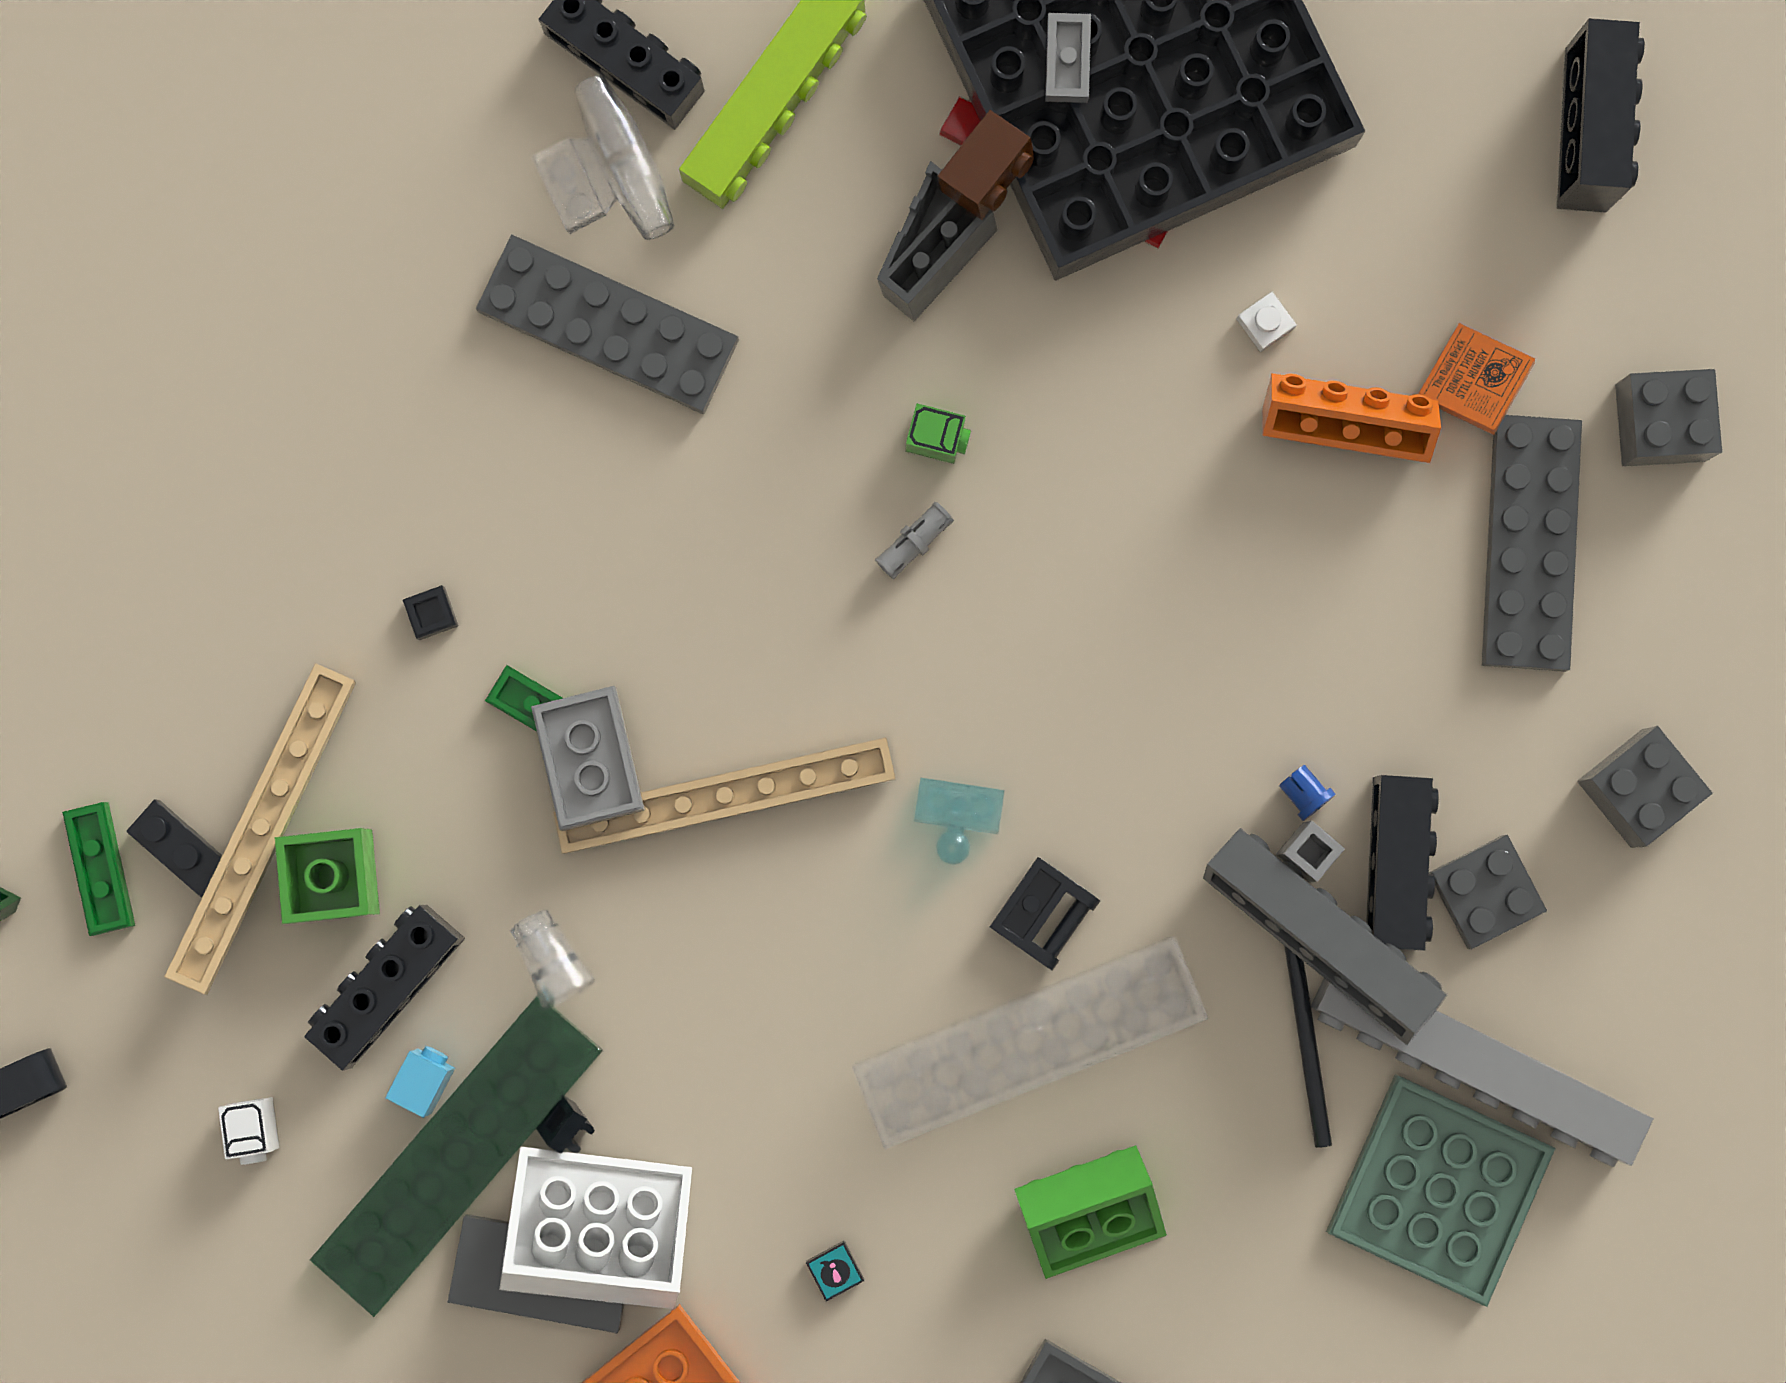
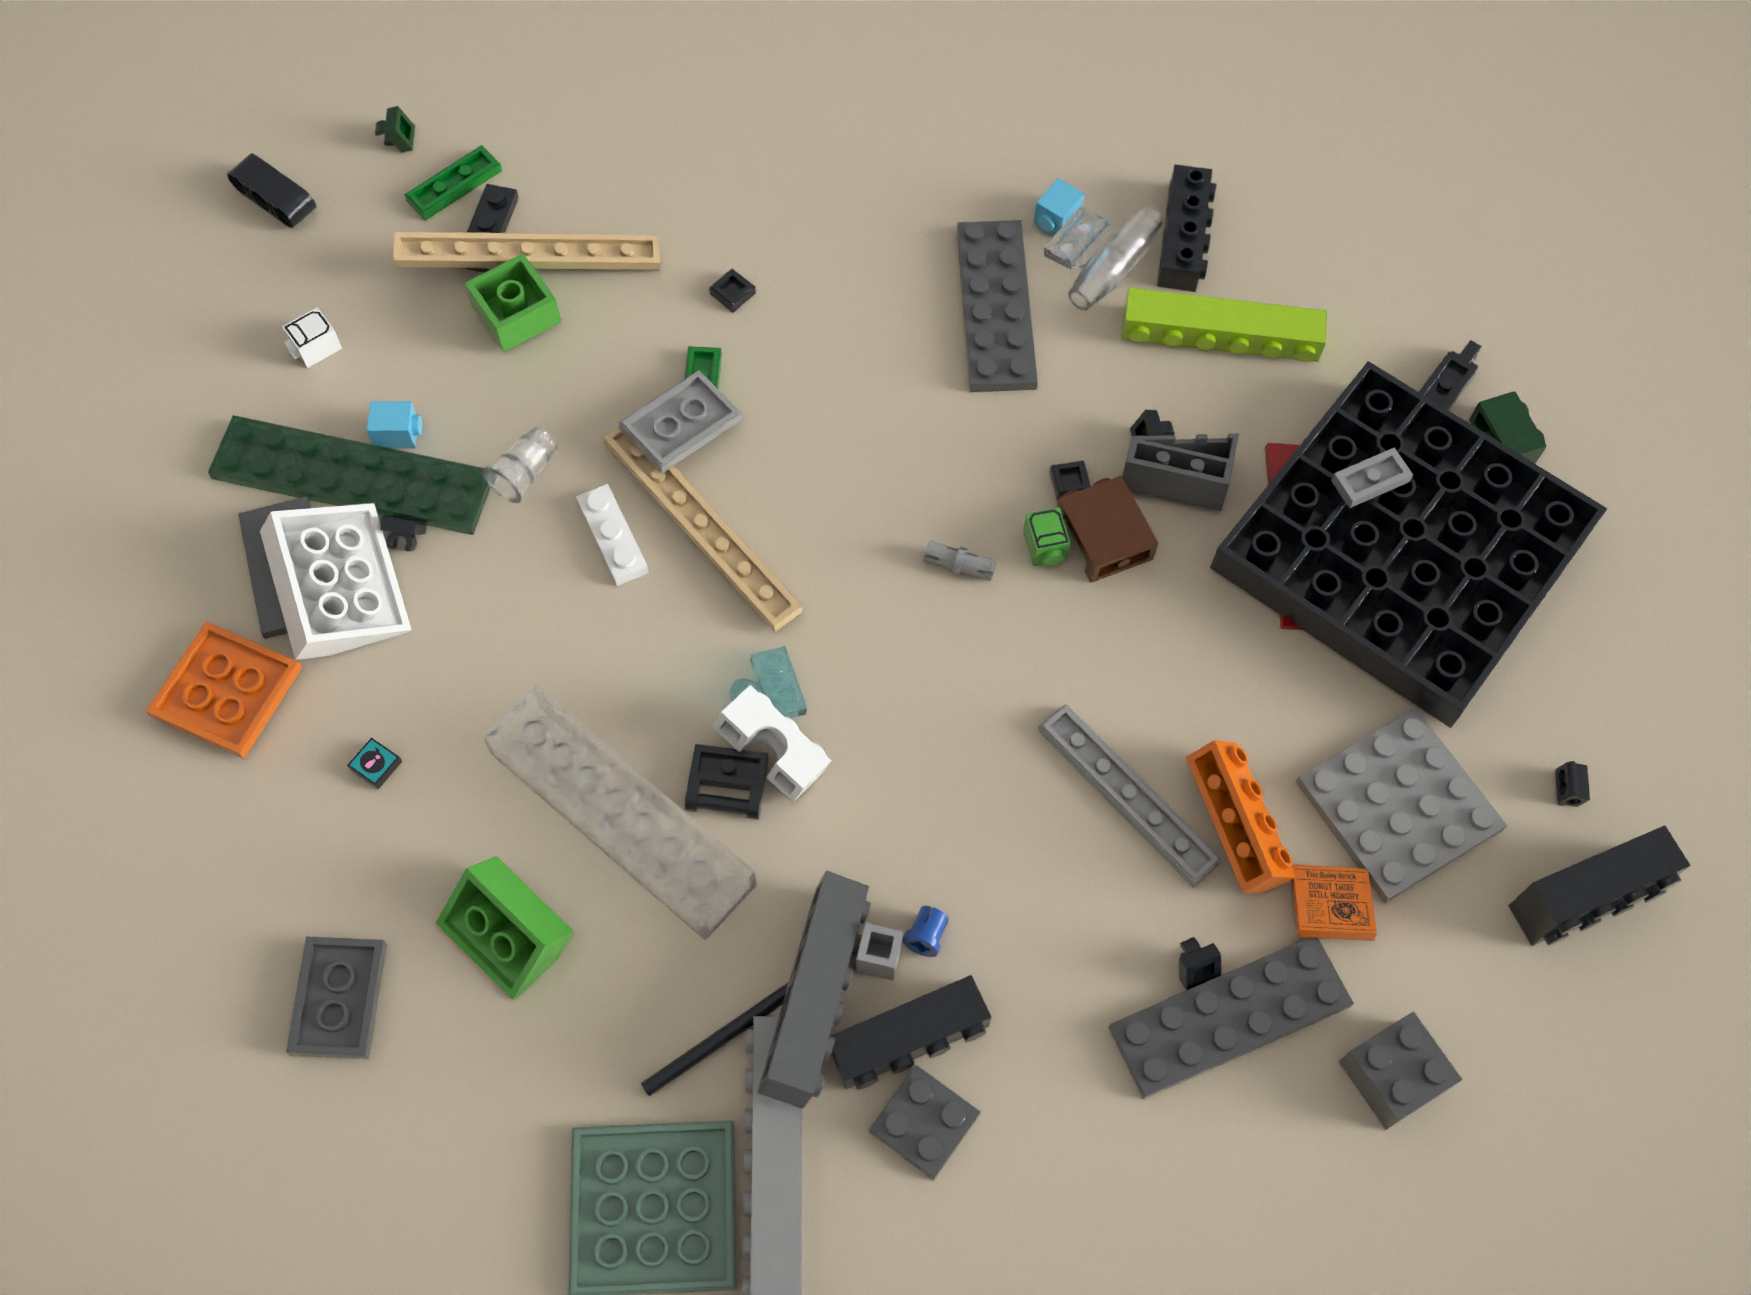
camera: 60 degrees right, 20 degrees down
black brick [304,905,465,1071] -> none
reddish brown brick [937,110,1034,220] -> none
white plate [1236,292,1297,352] -> none
dark grey brick [1577,726,1713,848] -> none
none -> white plate [576,484,649,586]
none -> white arch [713,685,831,803]
none -> medium azure brick [1034,178,1085,238]
none -> light grey tile [1038,704,1221,887]
none -> black tile [1049,460,1091,501]
none -> reddish brown panel [1057,475,1158,583]
none -> black tile [1130,410,1175,436]
none -> black tile [1179,937,1221,990]
none -> light grey plate [1296,708,1507,903]
none -> black piece [1555,761,1590,807]

